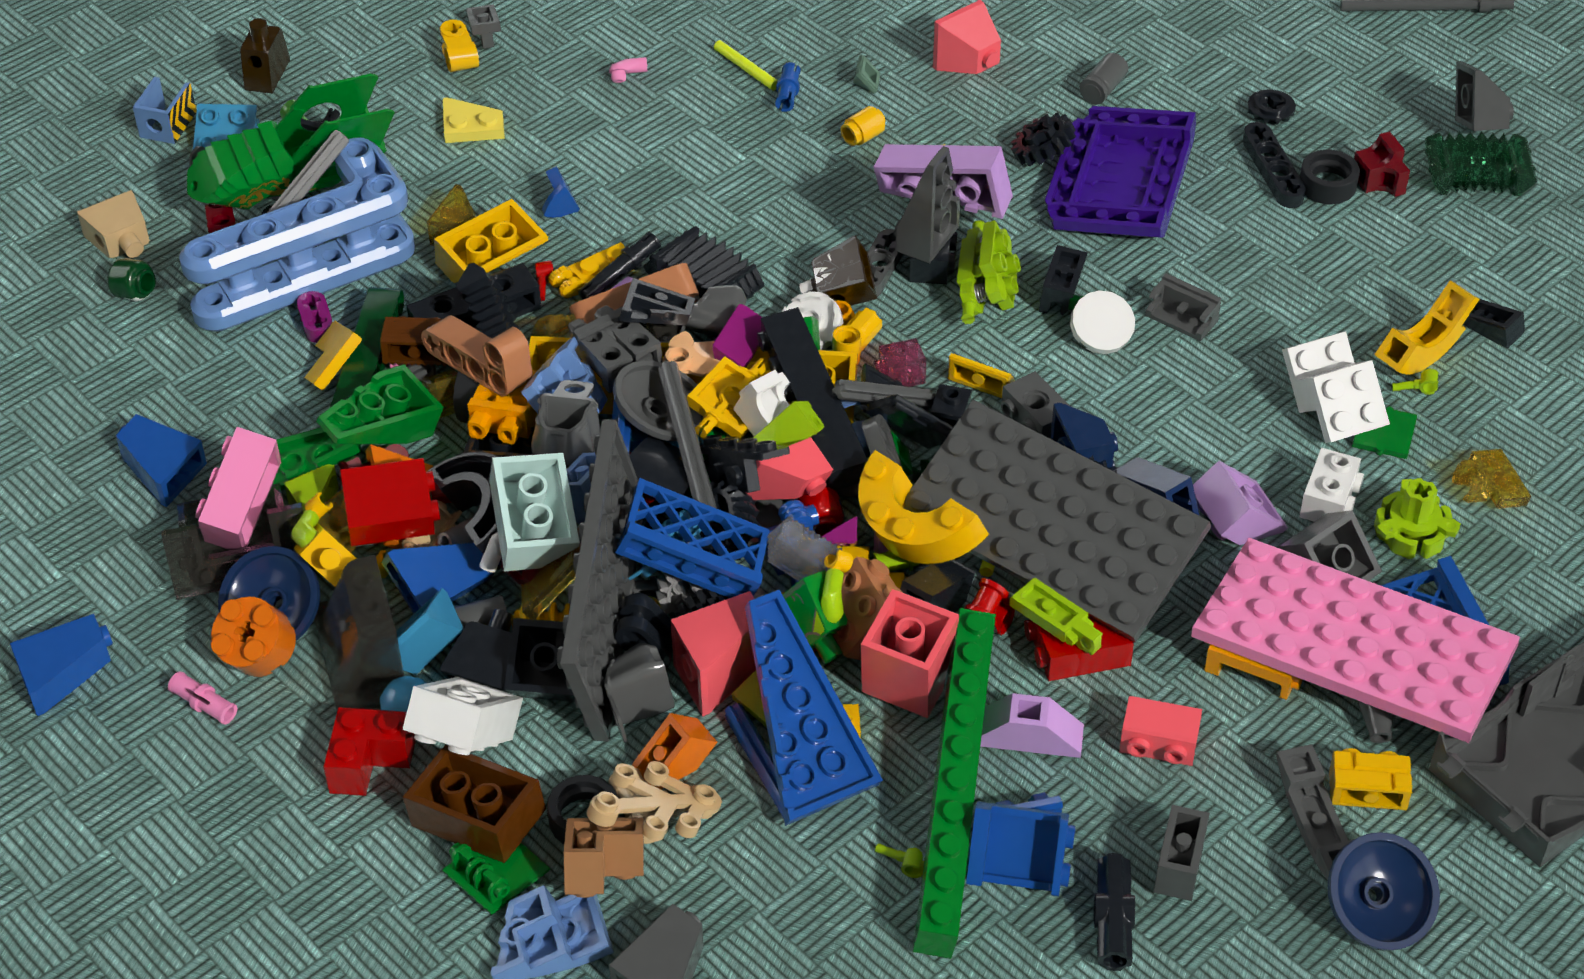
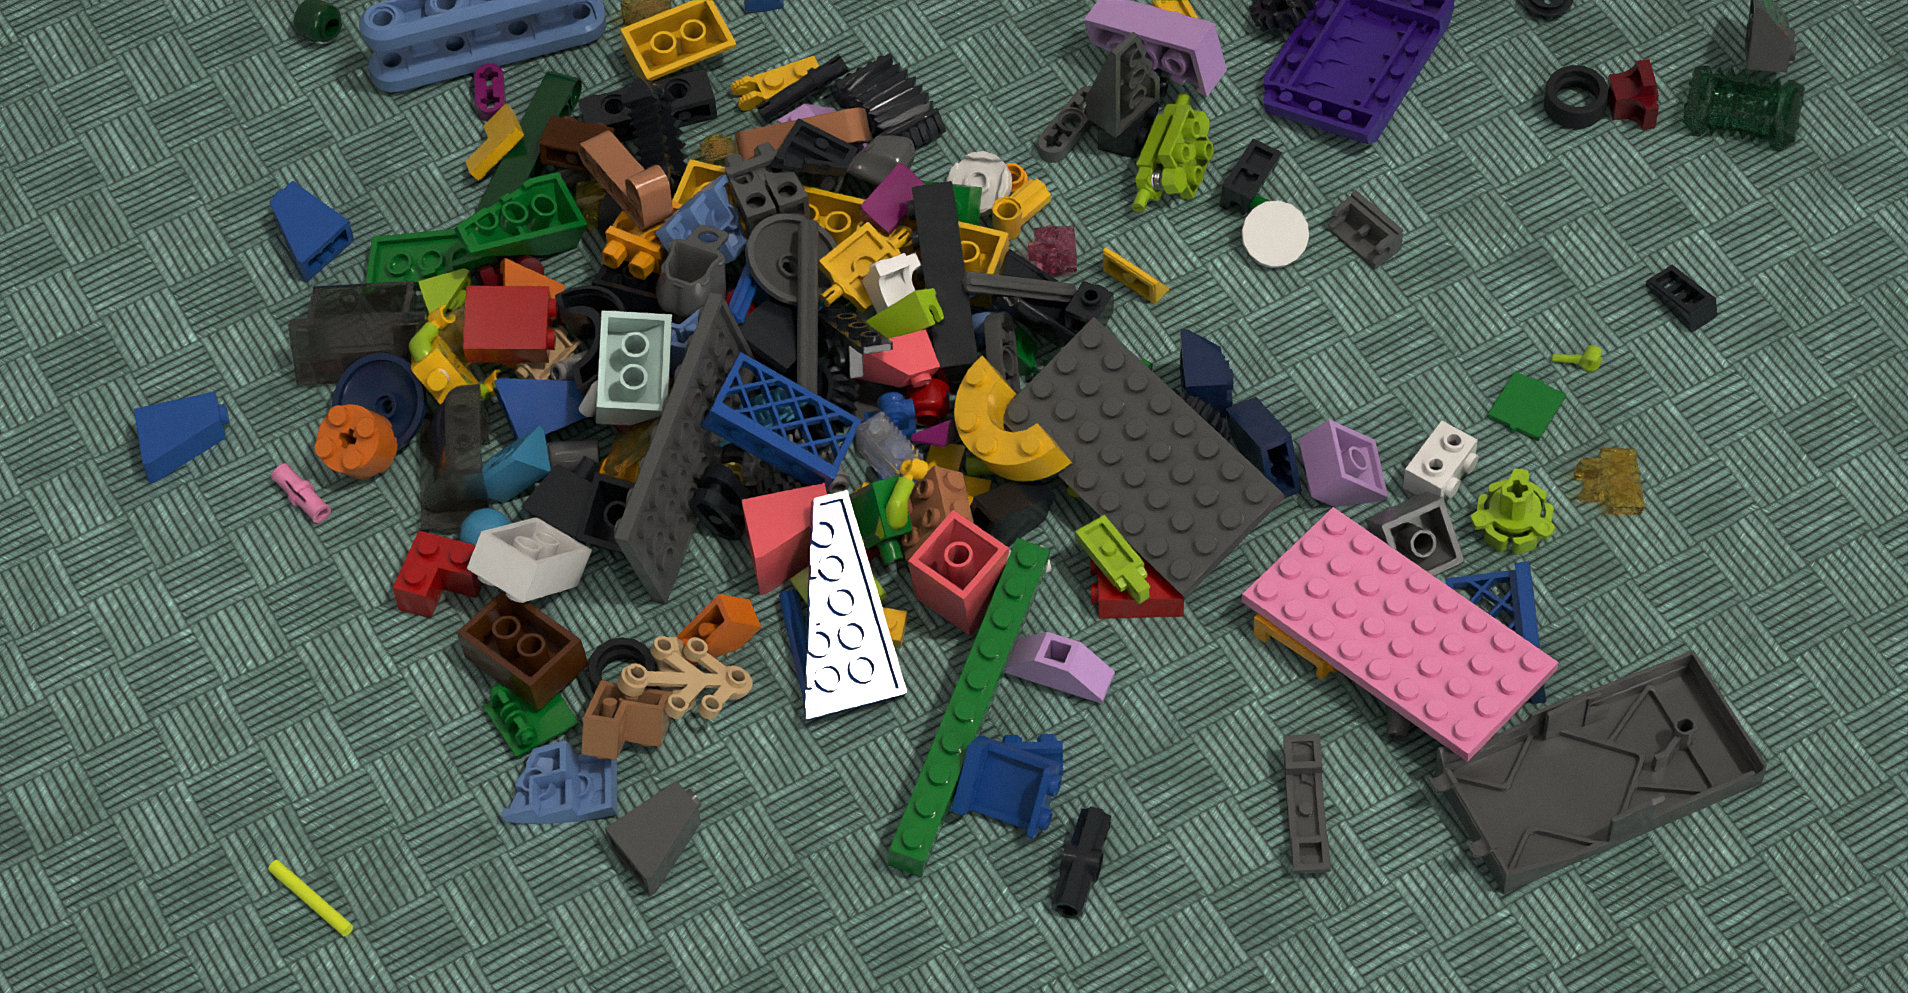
camera: 15 degrees right, 10 degrees up
bright pink piece [195,427,281,554] -> none
red hand [535,260,554,301] -> none
dark grey piece [604,643,675,742] -> none
light nougat plate [662,331,720,377] -> none
dark brown torso [799,235,877,306] -> none
lime hand [875,843,924,878] -> none
red piece [964,578,1015,636] -> none
dark grey brick [1001,371,1070,439] -> none
coral hinge [1119,696,1202,766] -> none
dark grey brick [1154,805,1210,901] -> none
black beam [1243,122,1306,208] -> none
white bracket [1282,331,1390,443] -> none
dark blue dish [1327,832,1440,951] -> none
yellow brick [1329,748,1412,810] -> none
yellow arch [1374,280,1480,375] -> none

